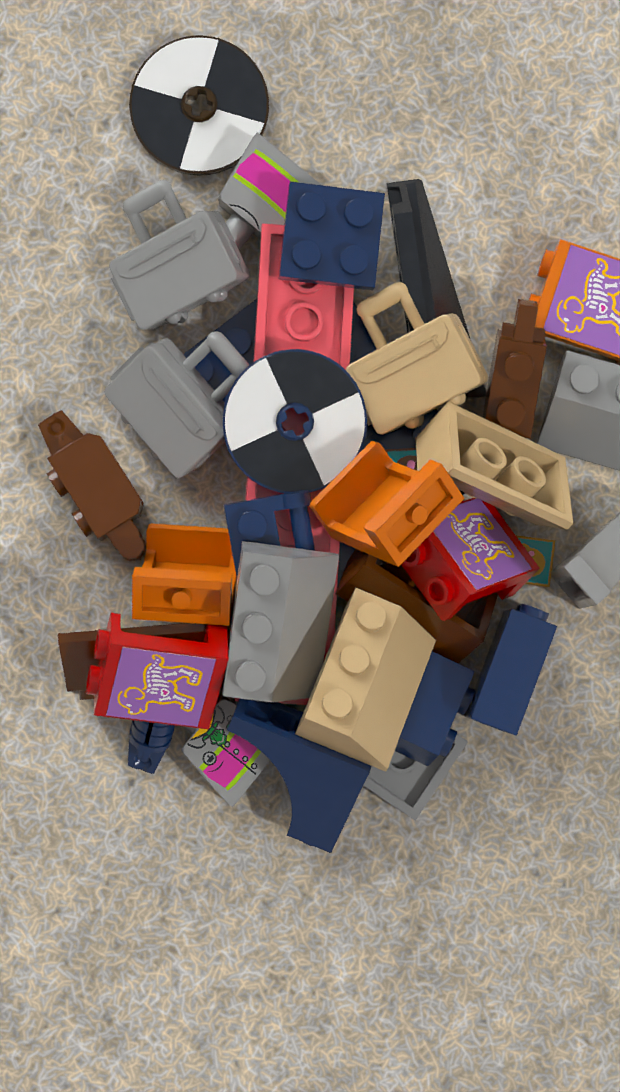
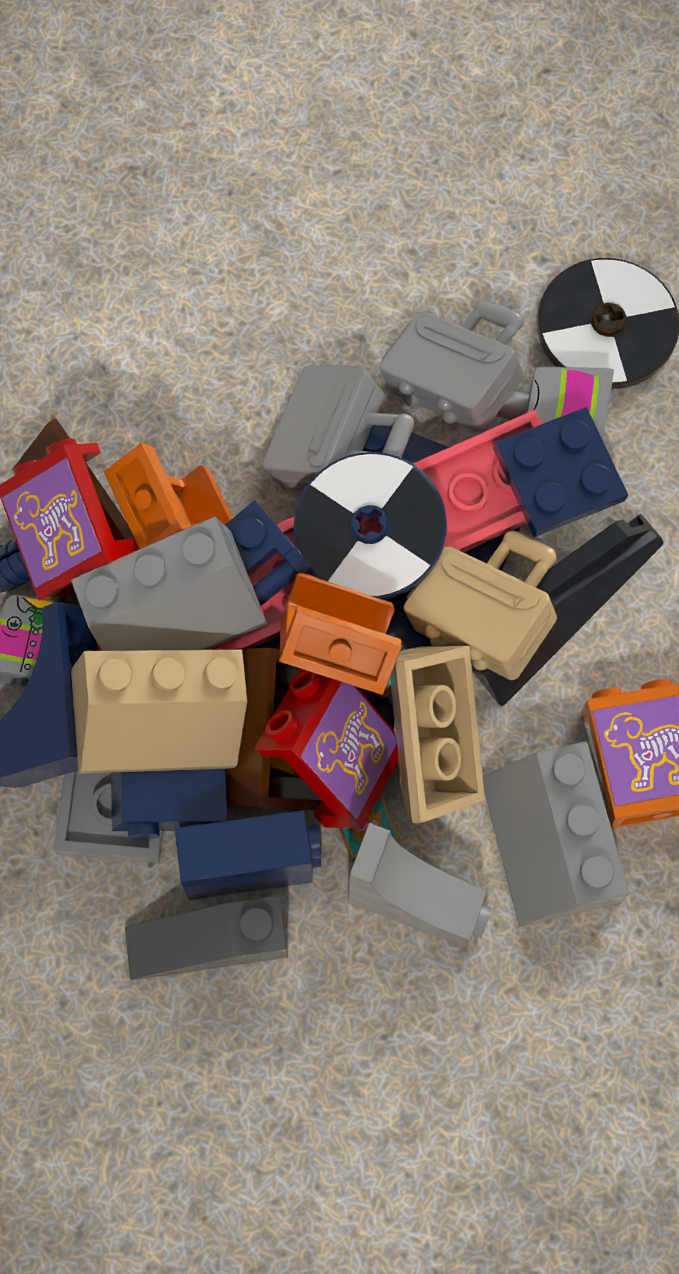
camera: 65 degrees right, 15 degrees down
reddish brown hinge [38,410,146,562] -> none
reddish brown hinge [483,299,547,439] -> none
none -> dark grey slope [125,895,288,980]

